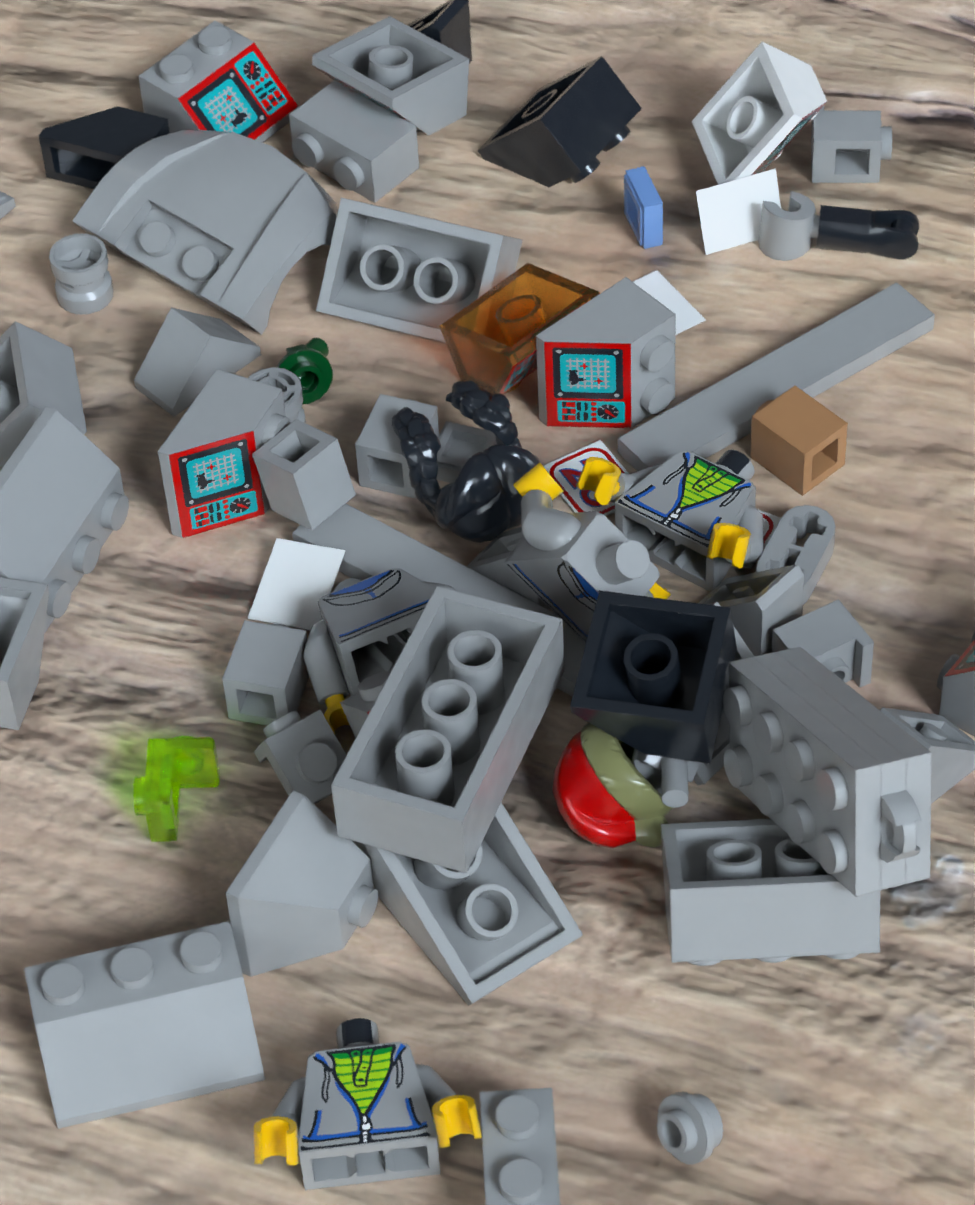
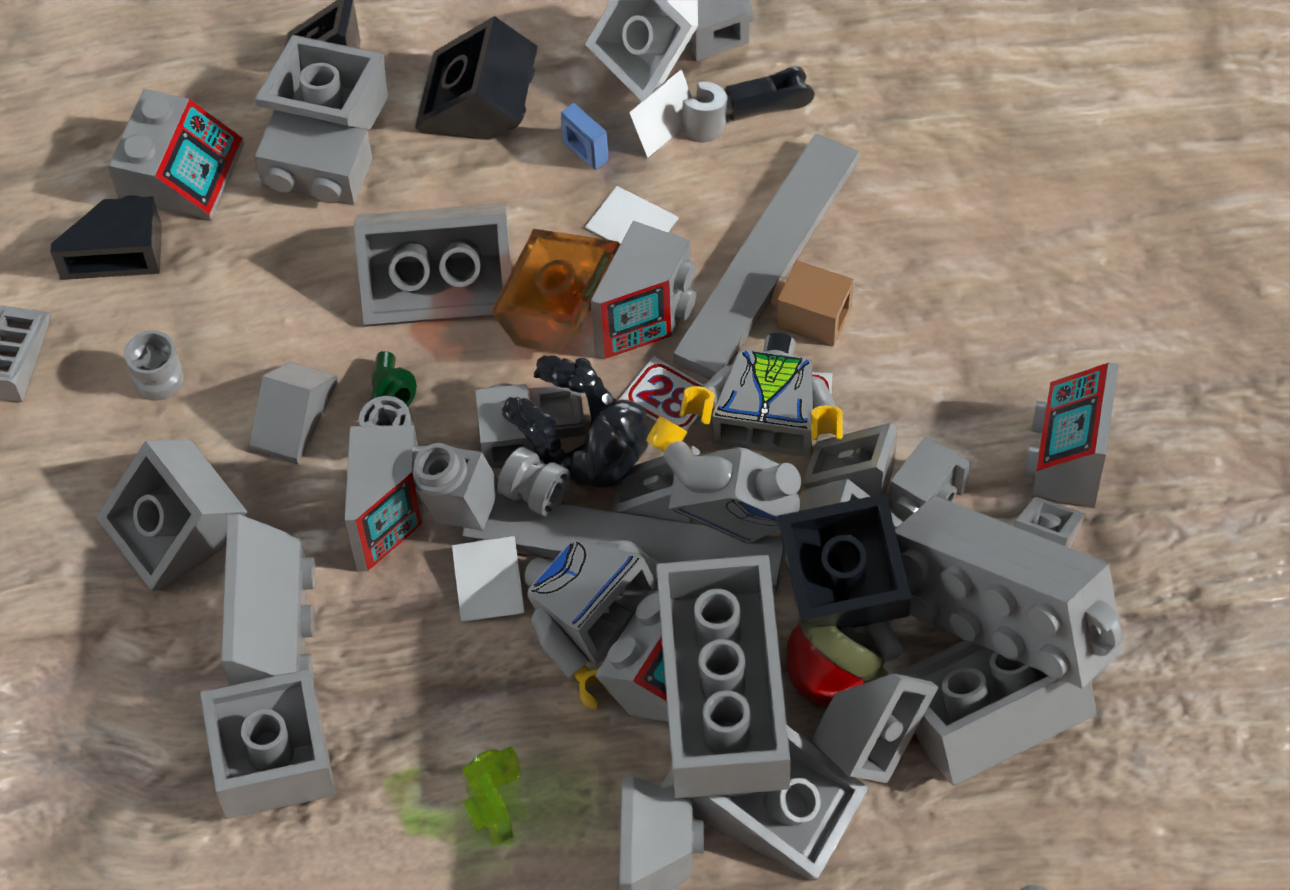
camera: 25 degrees left, 10 degrees up
light grey piece [73,129,338,335] -> none
light grey brick [222,620,309,726] -> none
light grey bracket [253,710,347,804] -> none
light grey beam [756,505,836,605] -> none
none -> light grey plate [413,443,467,496]
none -> light grey wheel [497,447,570,517]
none -> light grey slope [811,674,938,783]

